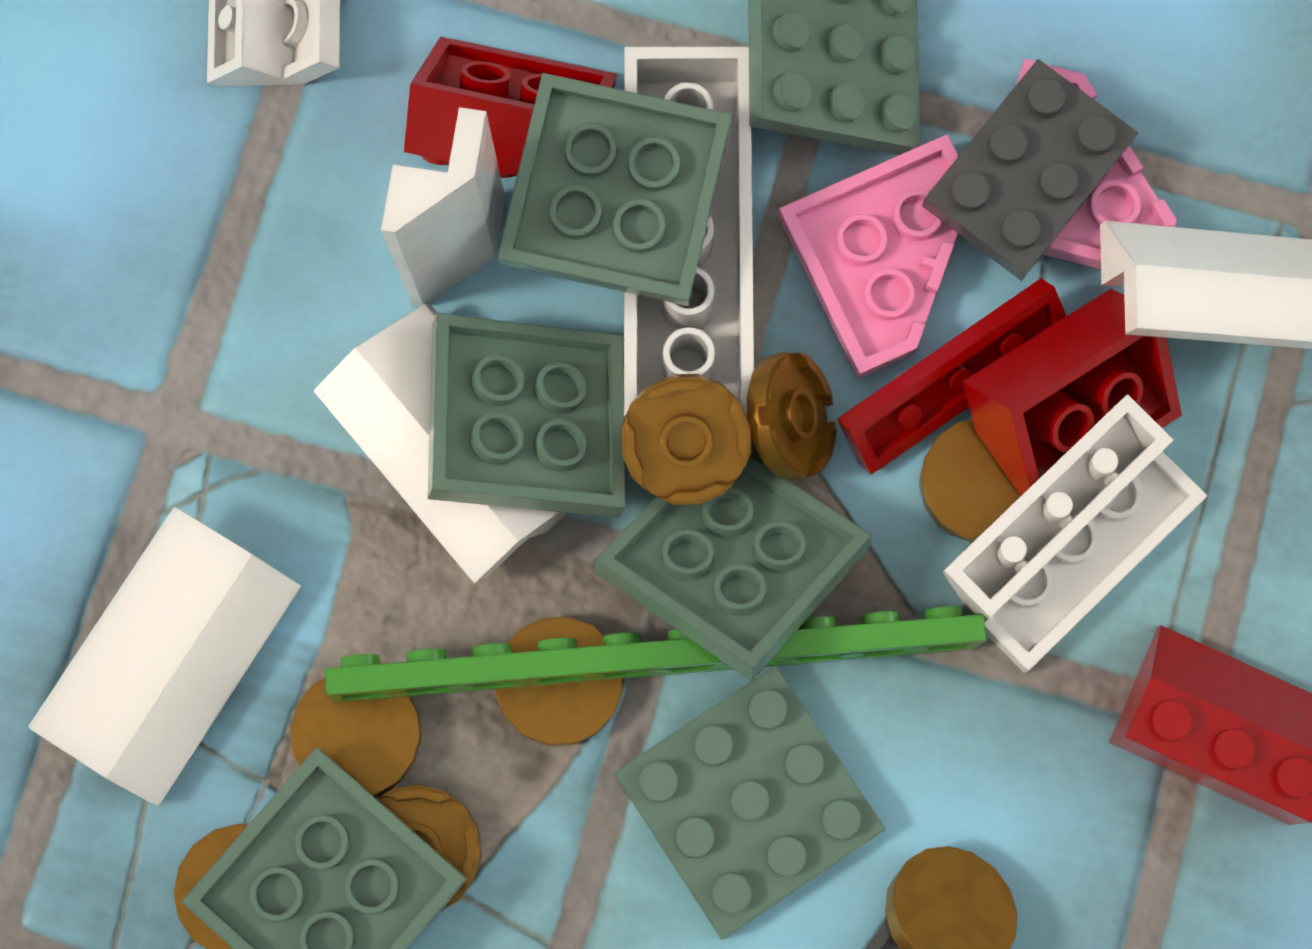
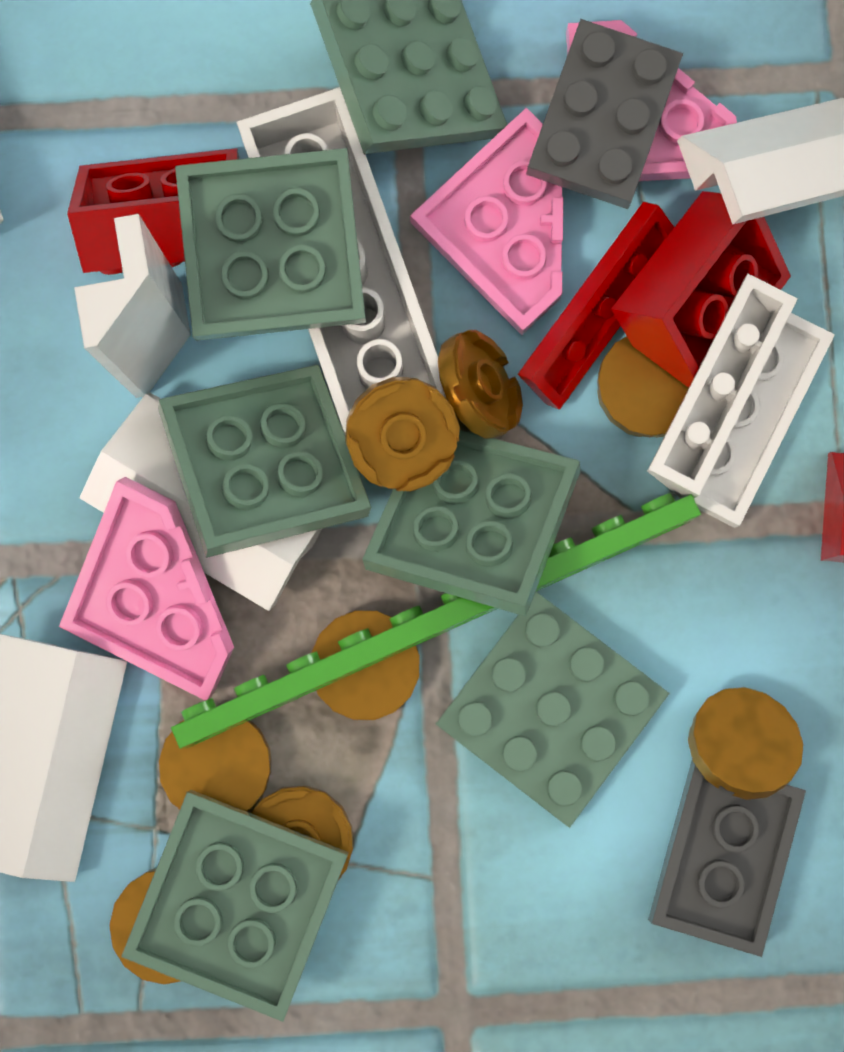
camera: 20 degrees left, 5 degrees up
none -> bright pink plate [59,477,234,700]

